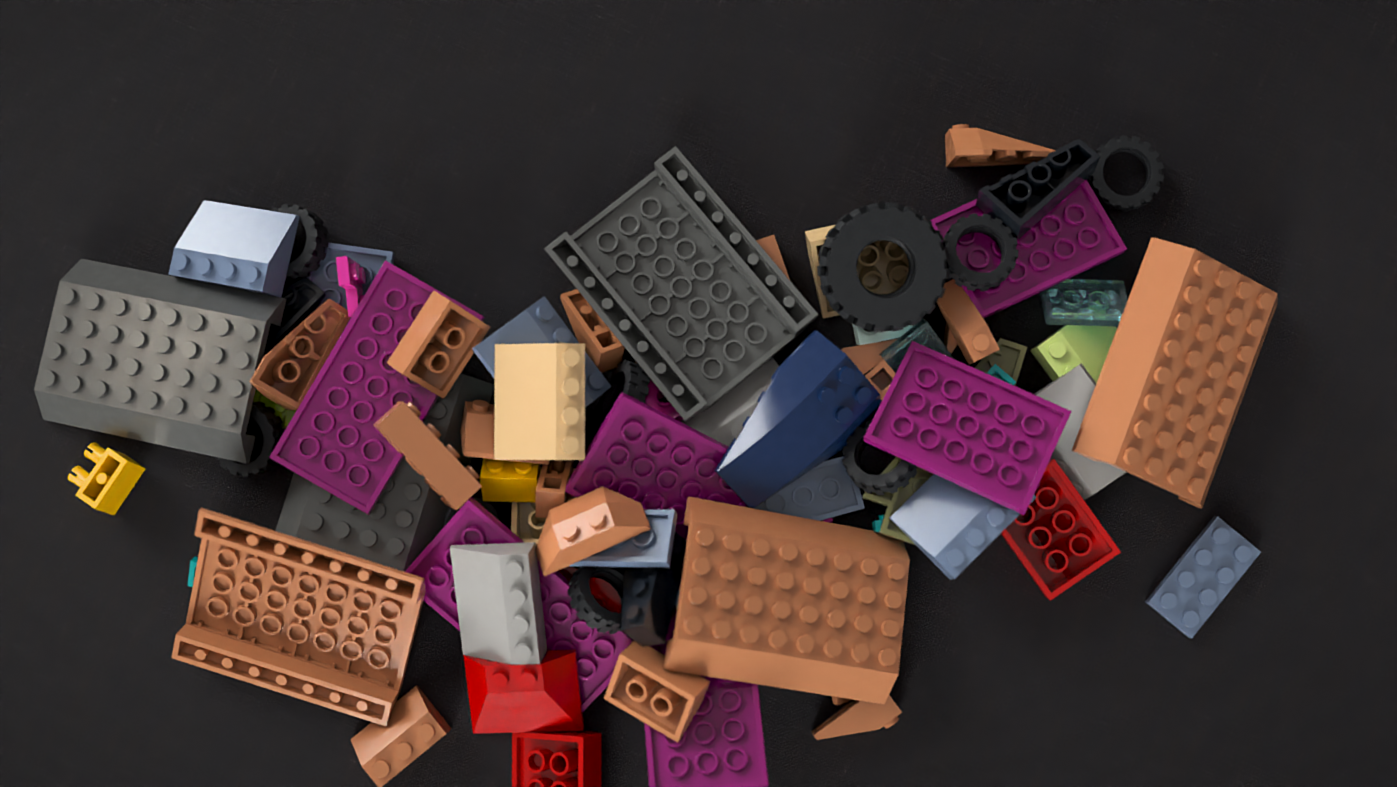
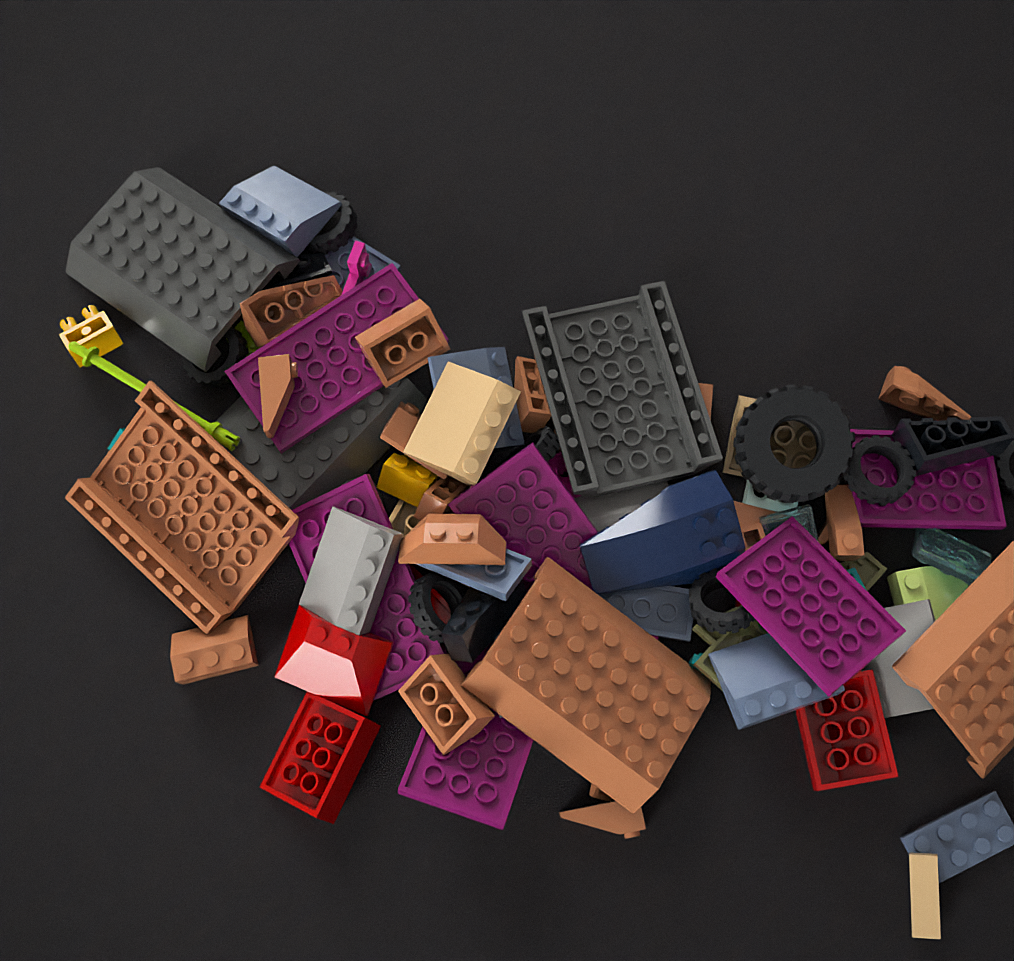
camera: 25 degrees right, 10 degrees down
nougat wedge [373,401,482,510] -> none
none -> lime bar [68,341,240,451]
none -> nougat slope [258,354,298,438]
none -> tan tile [909,853,941,939]

